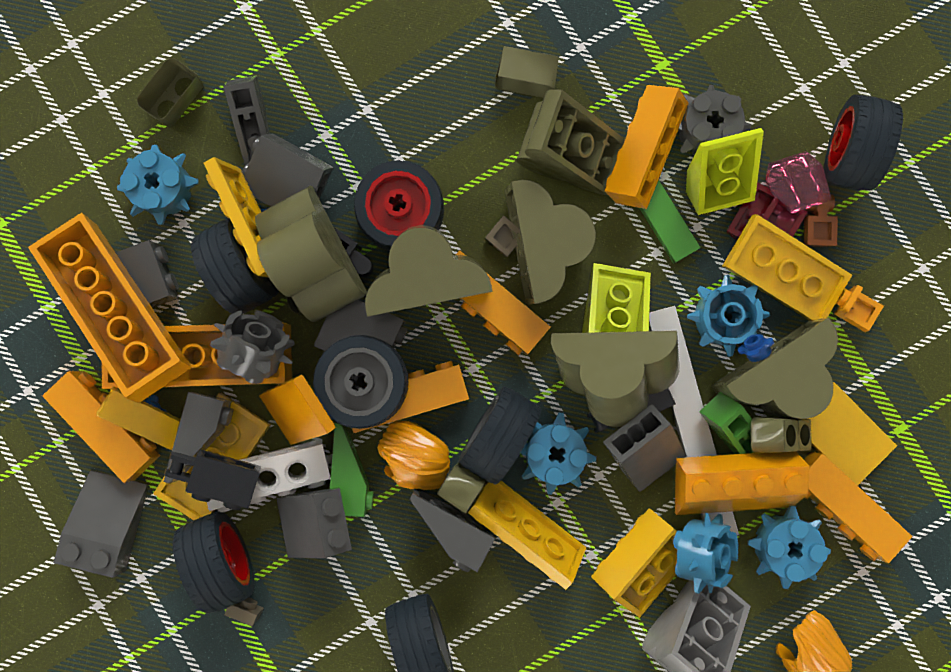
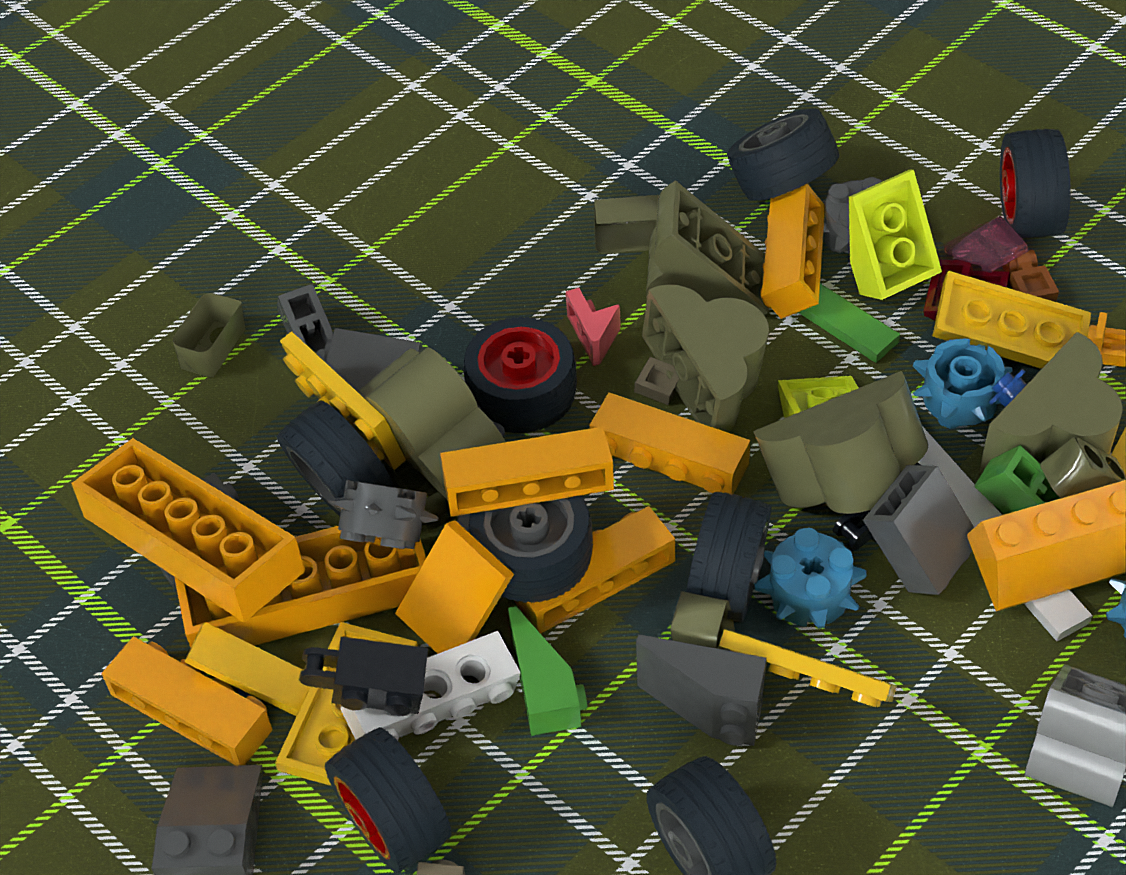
camera: 10 degrees left, 35 degrees down
dark azure brick [117,145,199,225] -> none
dark grey slope [163,392,233,483] -> none
dark grey brick [276,488,352,558] -> none
olive brick [365,225,493,317] -> none
light orange hair [377,420,450,490] -> none
yellow slope [591,508,677,618] -> none
dark azure brick [673,513,738,594] -> none
none -> light orange brick [440,427,614,517]
none -> coral slope [566,288,621,366]
none -> black wheel [727,108,840,201]

